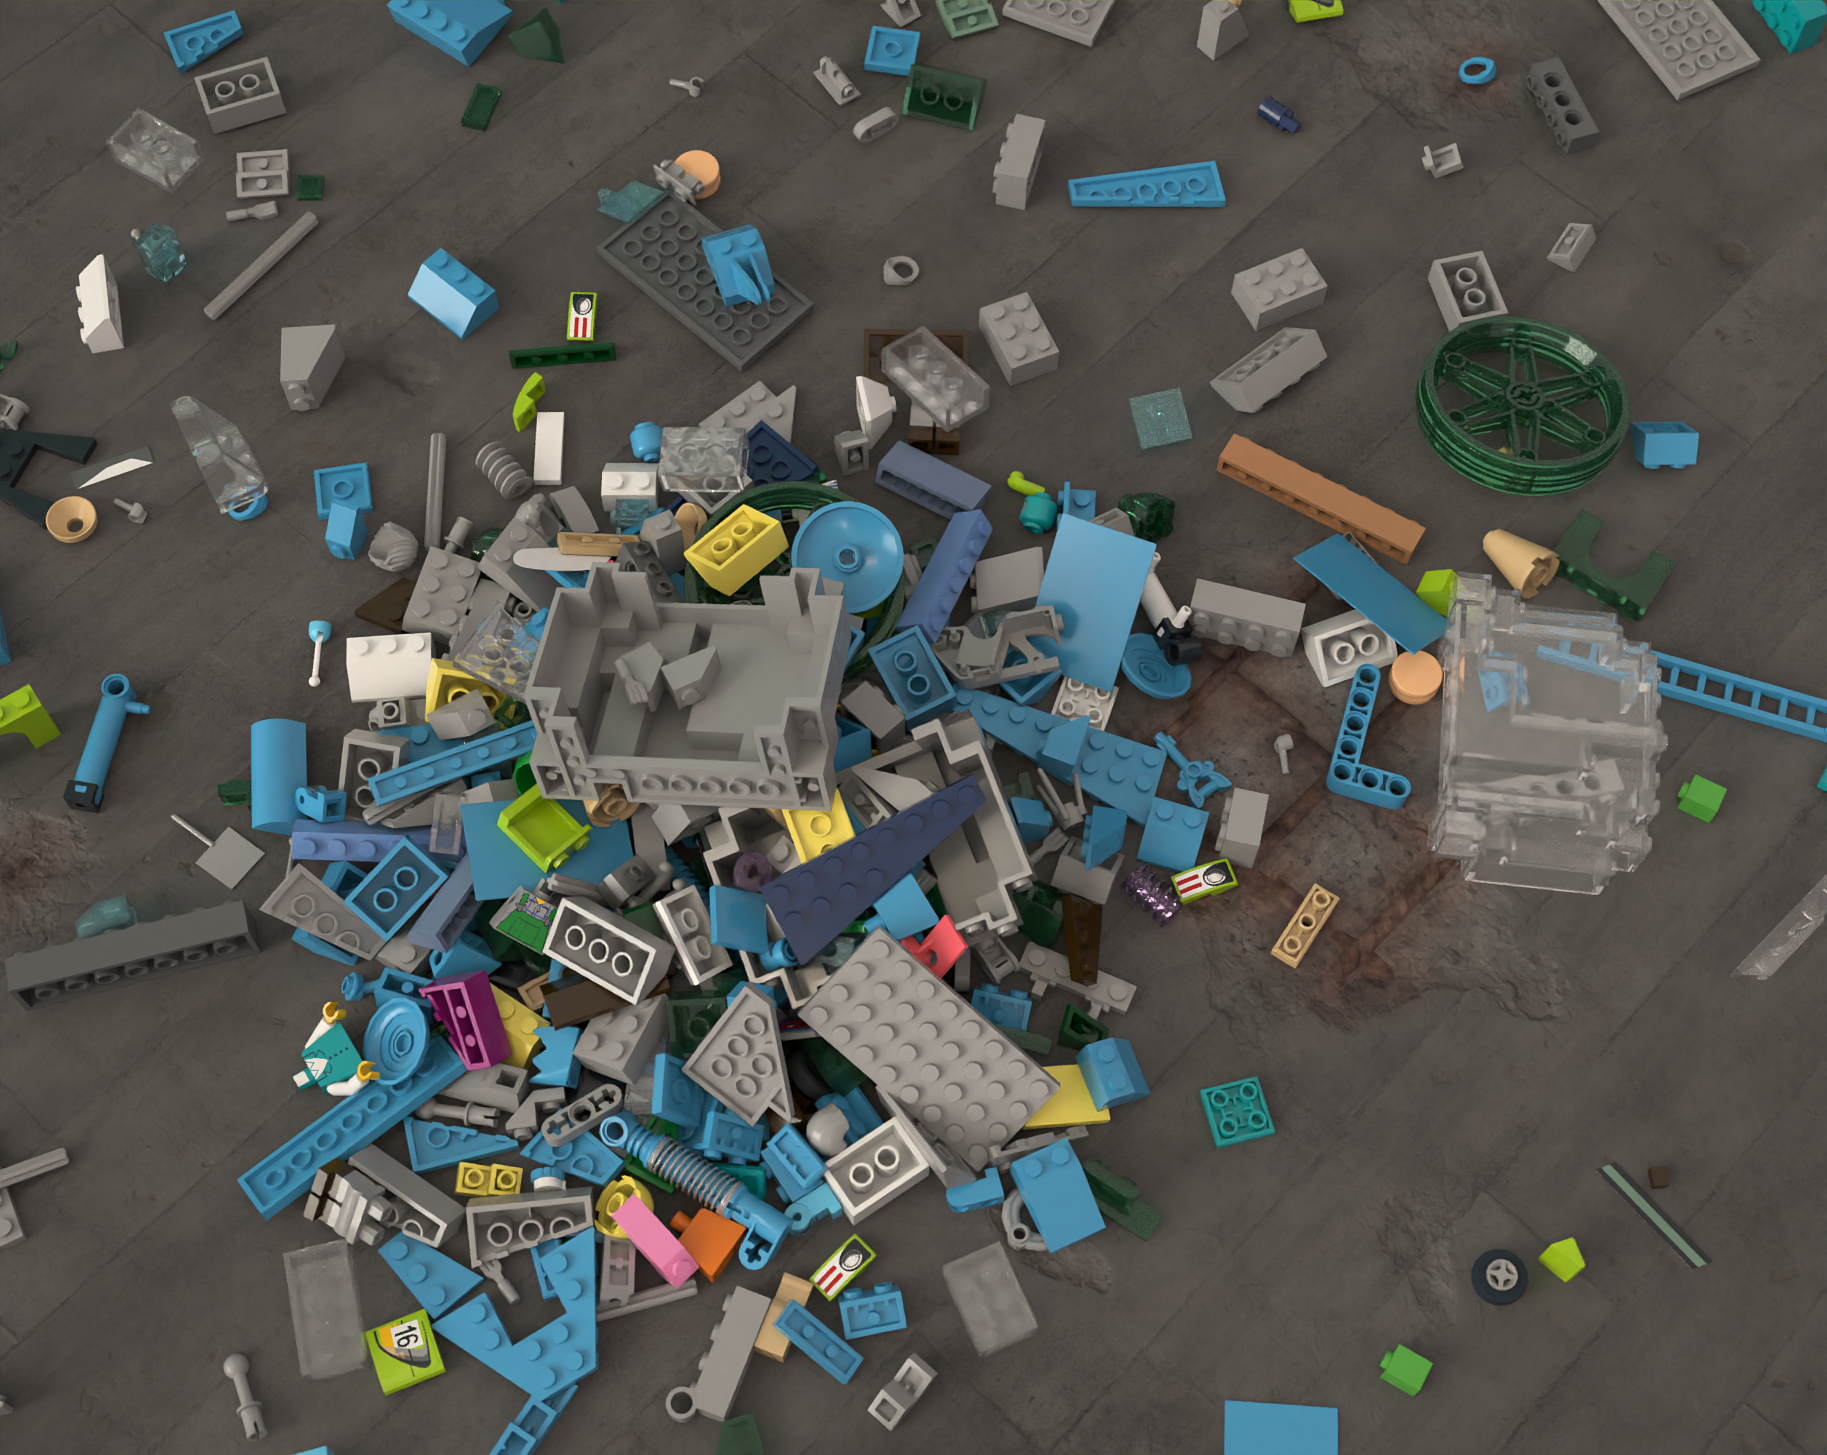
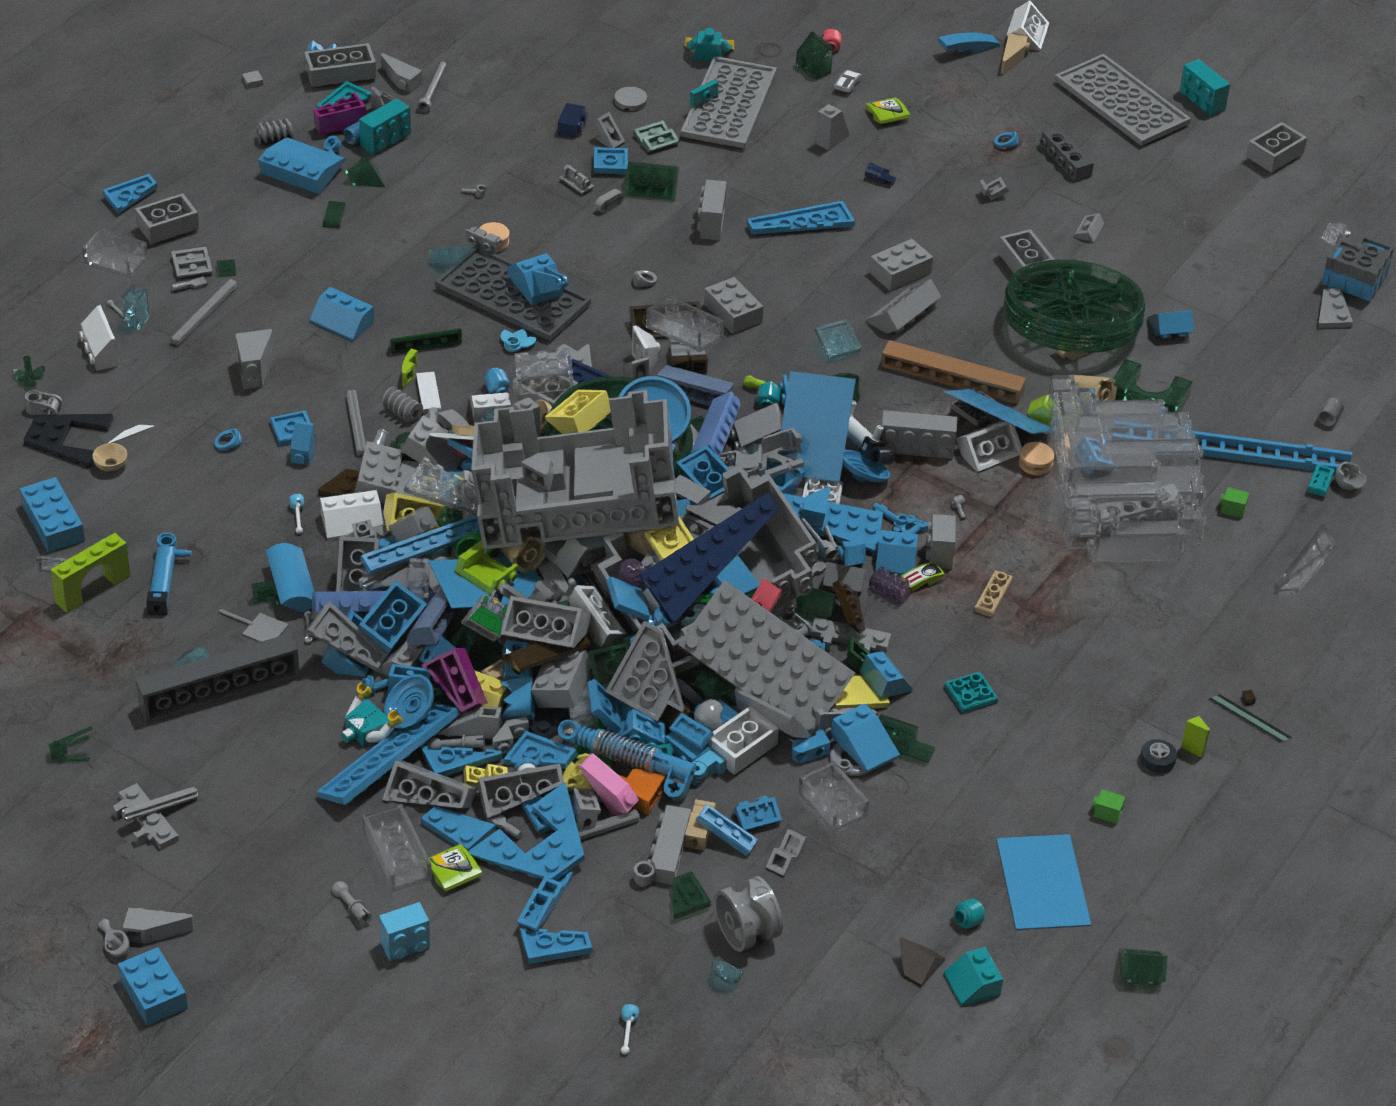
camera: 10 degrees left, 20 degrees down
light grey hand [114,498,147,524] -> none
clear windscreen [169,396,269,514] -> none
dark azure leg [295,785,347,823] -> none
light grey hips [303,1157,394,1246] -> none
light grey hair [368,521,419,571] -> none
light grey beam [542,1084,624,1147] -> none
slope [567,292,597,343] -> none
light grey piece [614,658,649,706] -> none
light grey slope [661,645,721,709] -> none
slope [809,1234,878,1302] -> none
dark azure beam [1326,663,1411,810] -> none
none -> medium azure plate [501,329,536,352]

